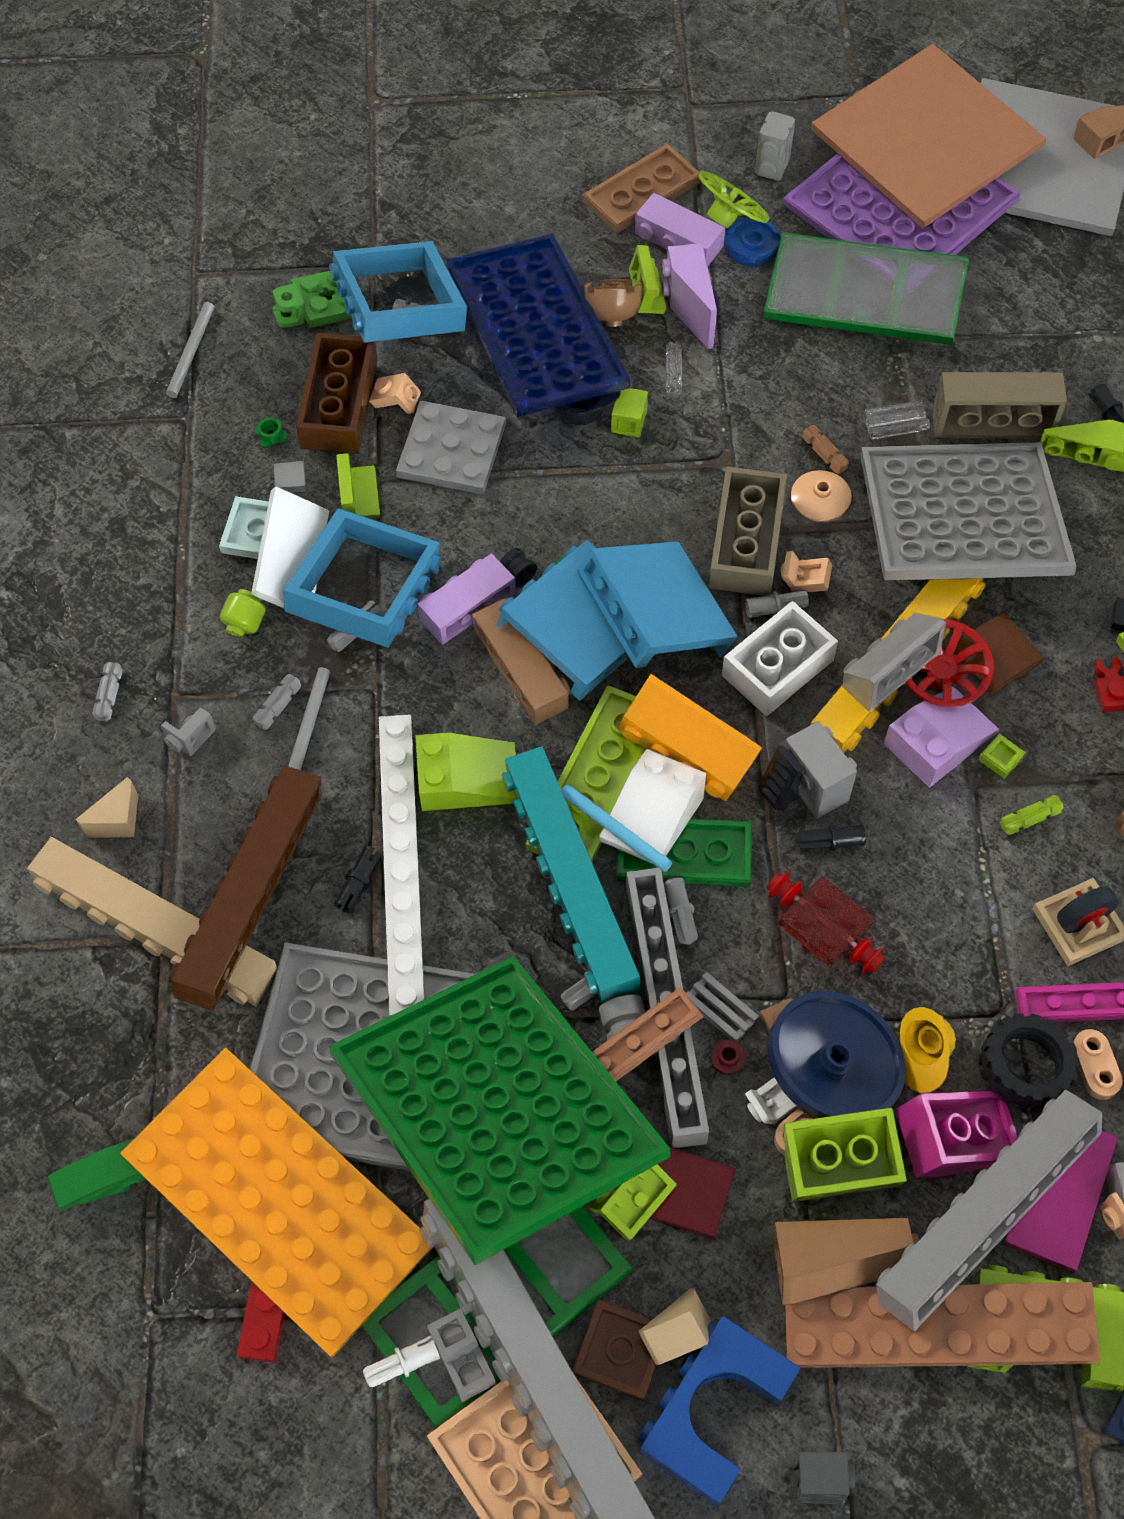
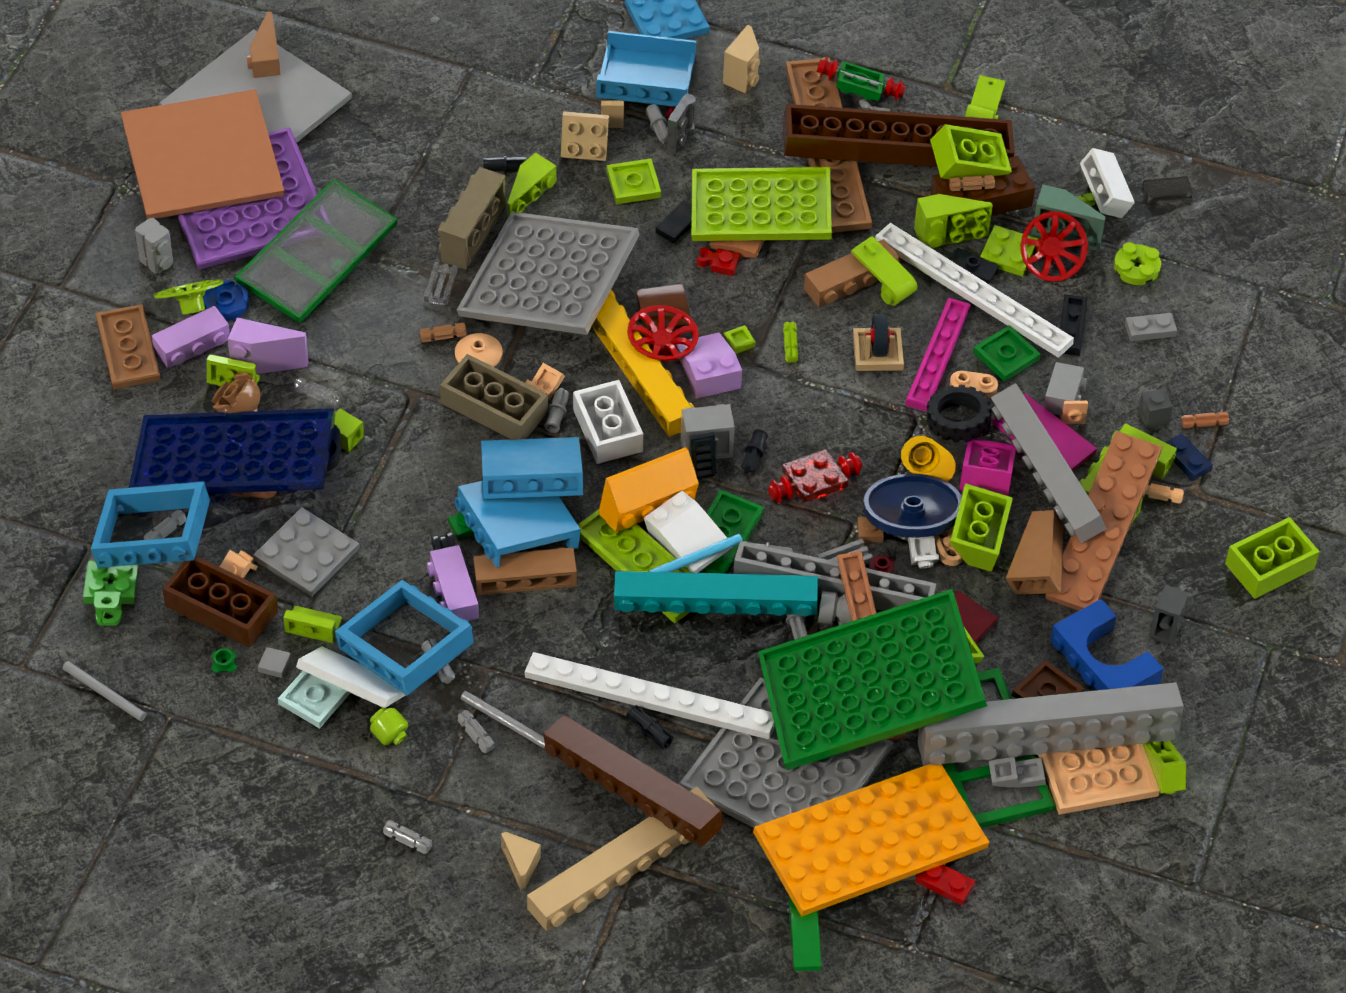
camera: 70 degrees left, 10 degrees down
light grey bracket [161,707,216,757] -> none
white axle [363,1335,440,1387] -> none
lime slope [415,733,517,811] -> none
tan slope [638,1288,711,1365] -> none
light grey slope [842,613,946,712] -> none
none -> light nougat axle [1143,483,1184,504]

